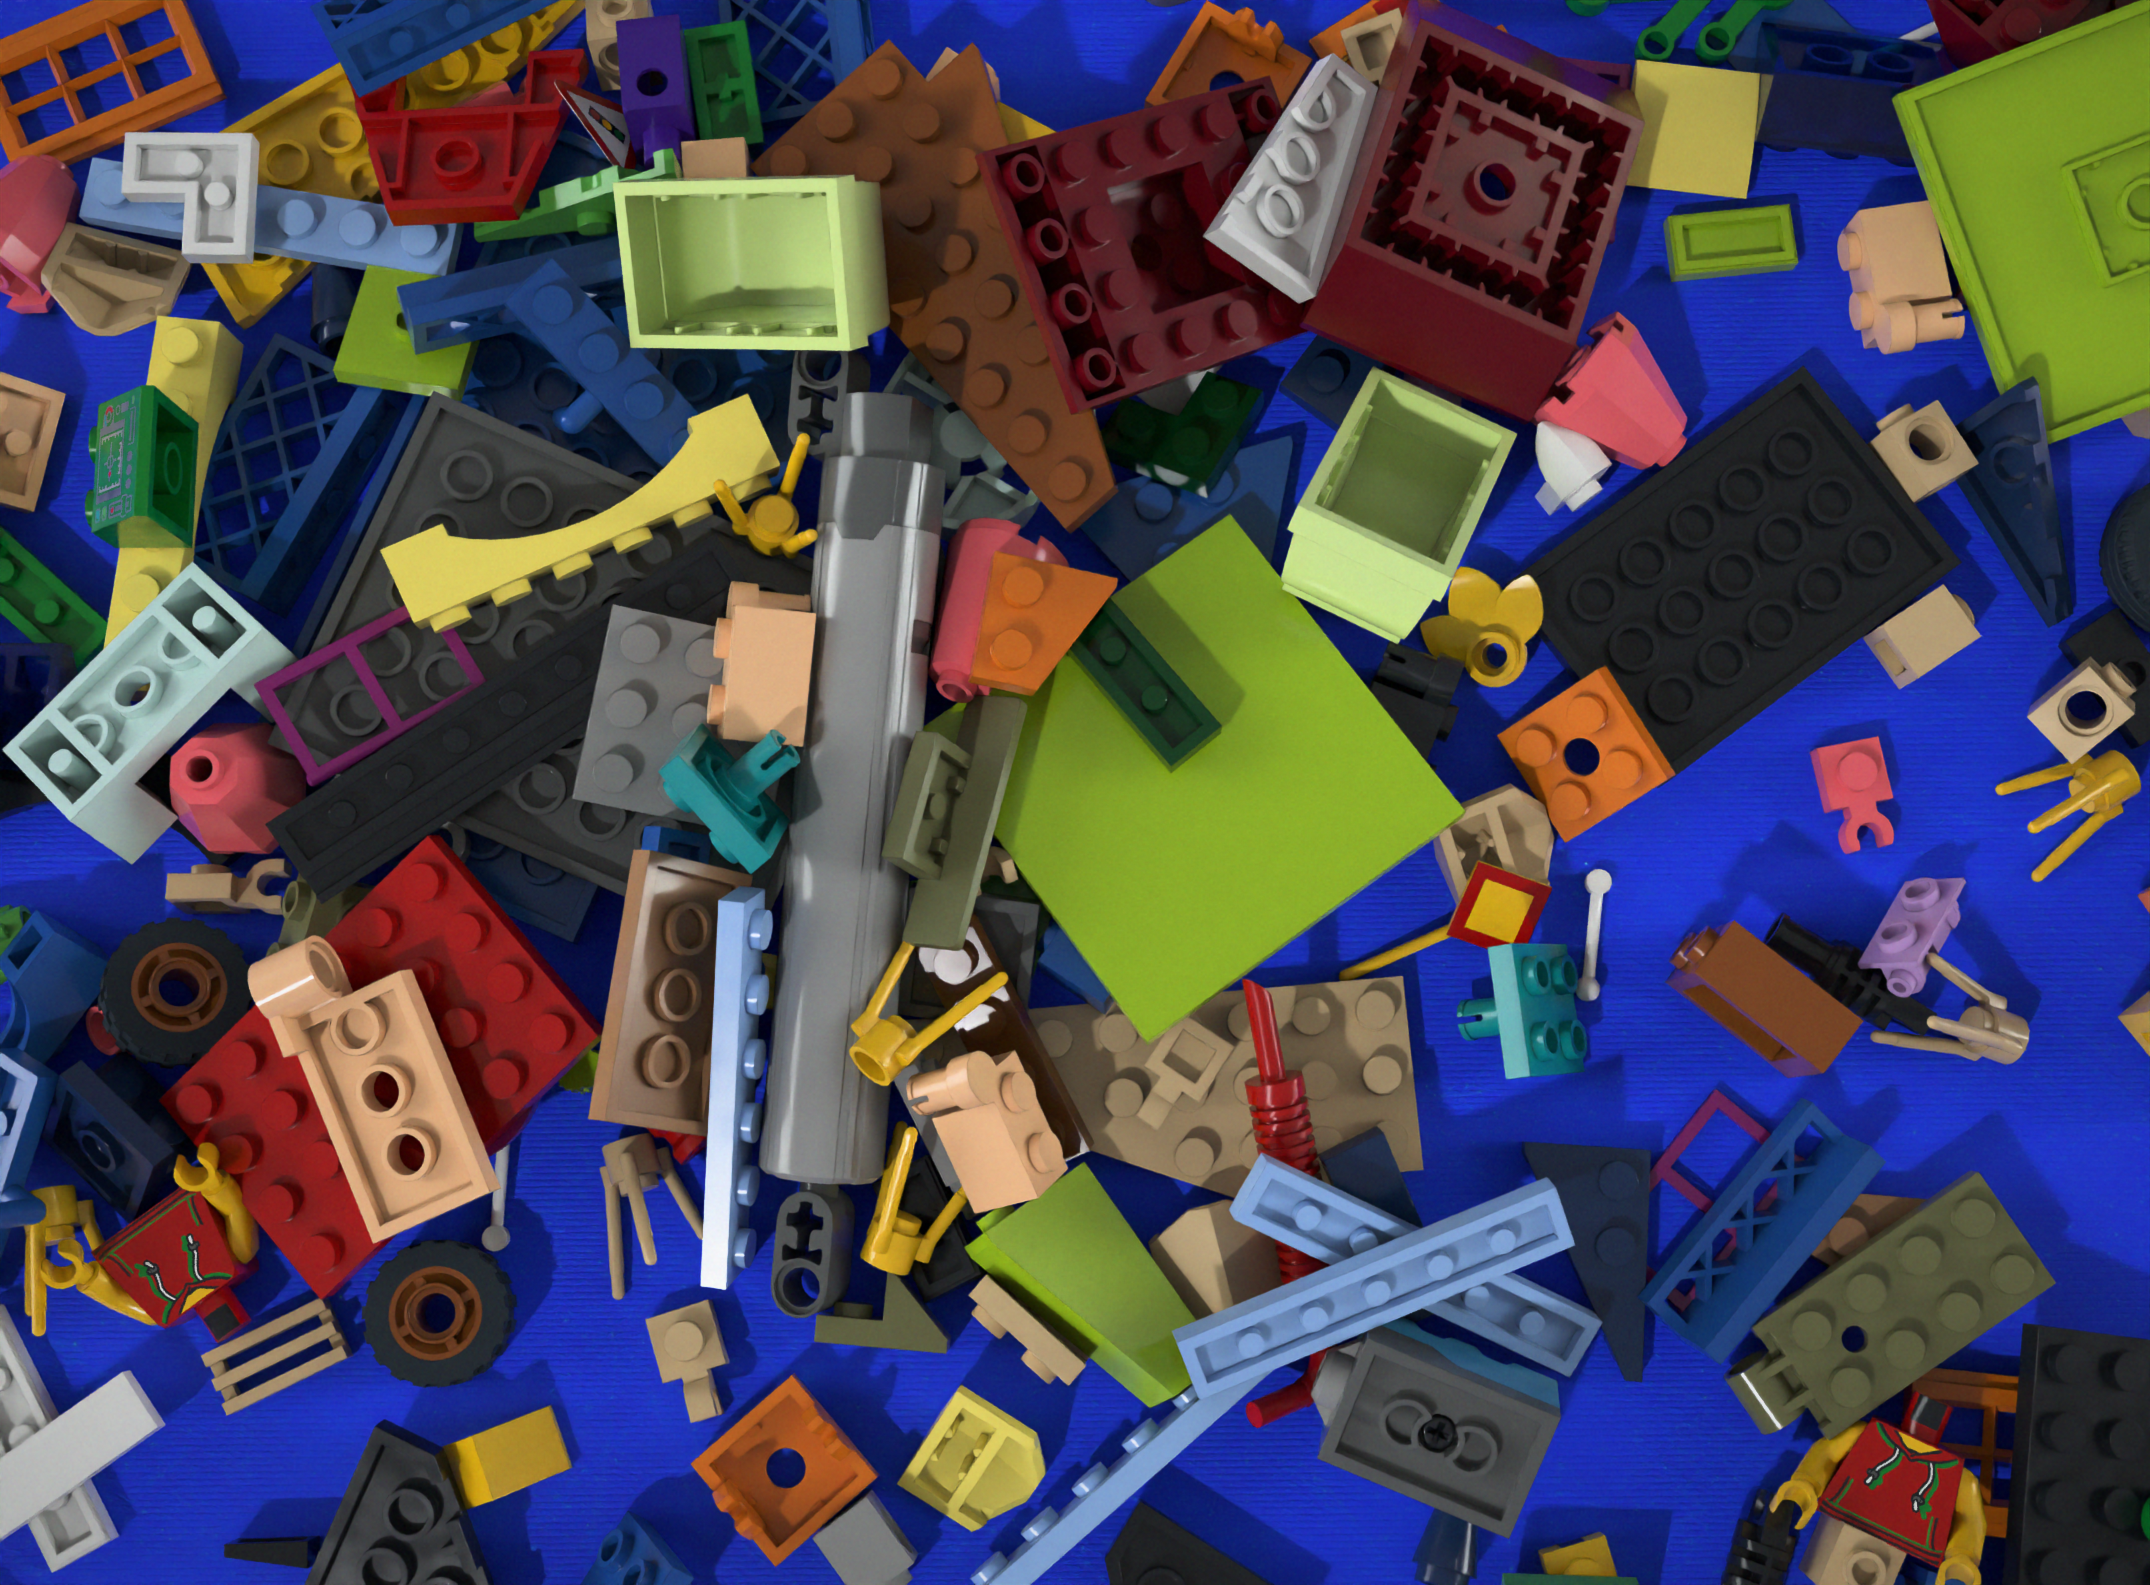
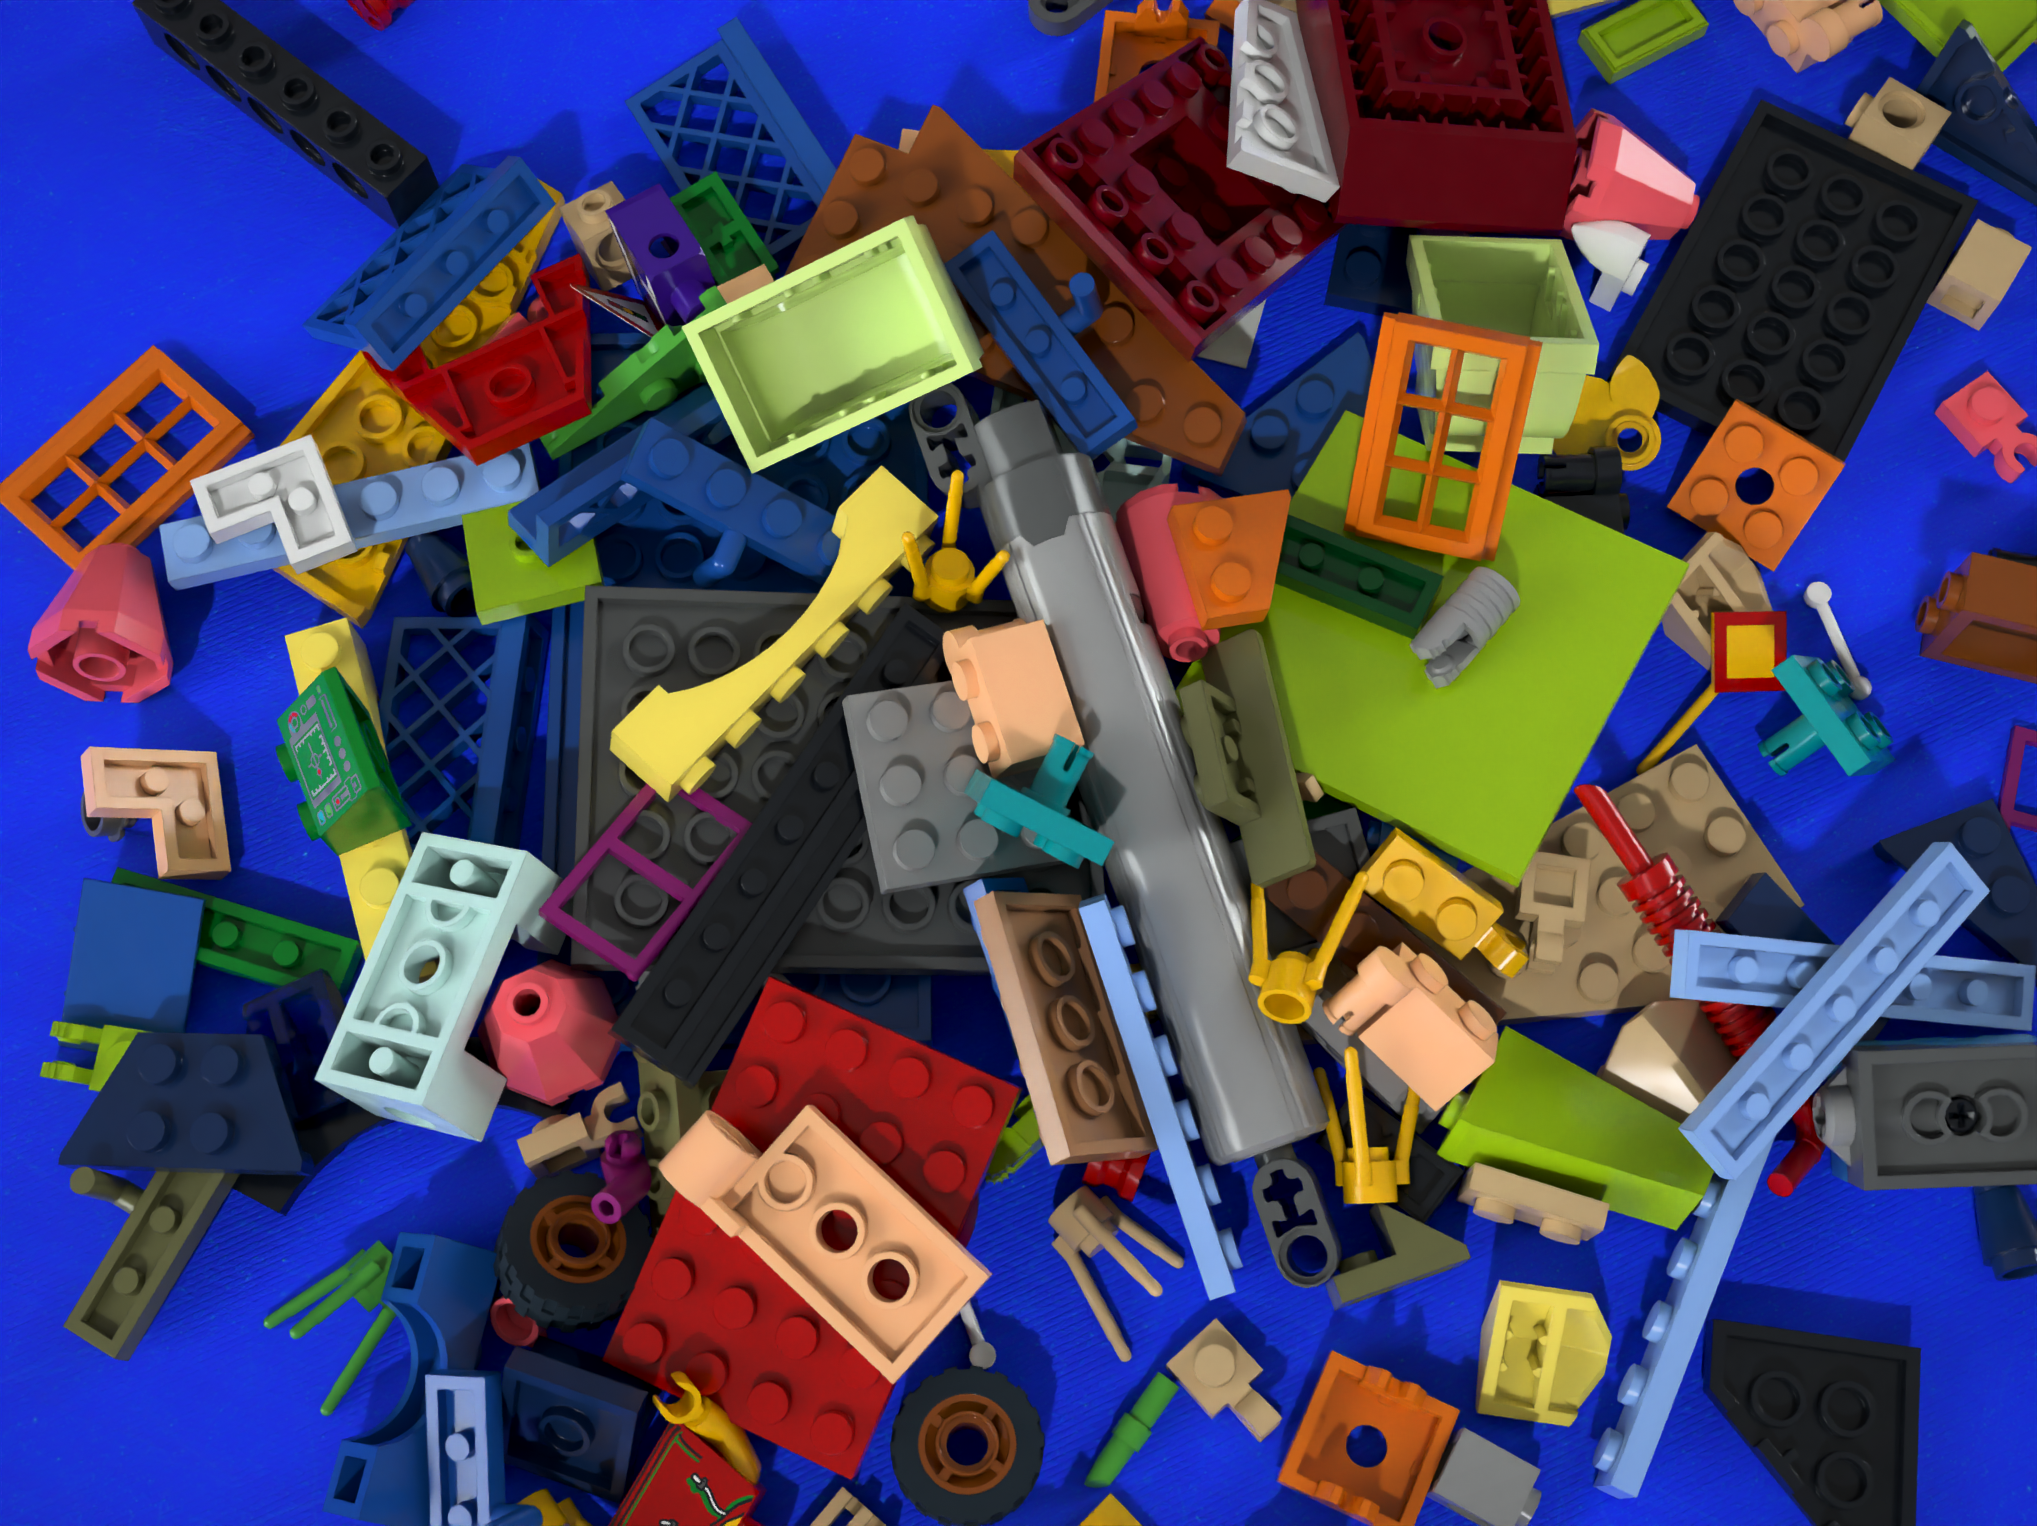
camera: 25 degrees left, 10 degrees down
tan slope [41,222,194,336] -> none
dark green plate [1101,371,1264,498] -> none
none -> magenta arm [591,1130,652,1224]
none -> blue plate [944,230,1138,460]
none -> bright green piece [1084,1371,1180,1488]
none -> orange piece [1343,312,1543,561]
none -> yellow plate [1355,827,1529,978]
none -> light grey hinge [1409,566,1520,689]

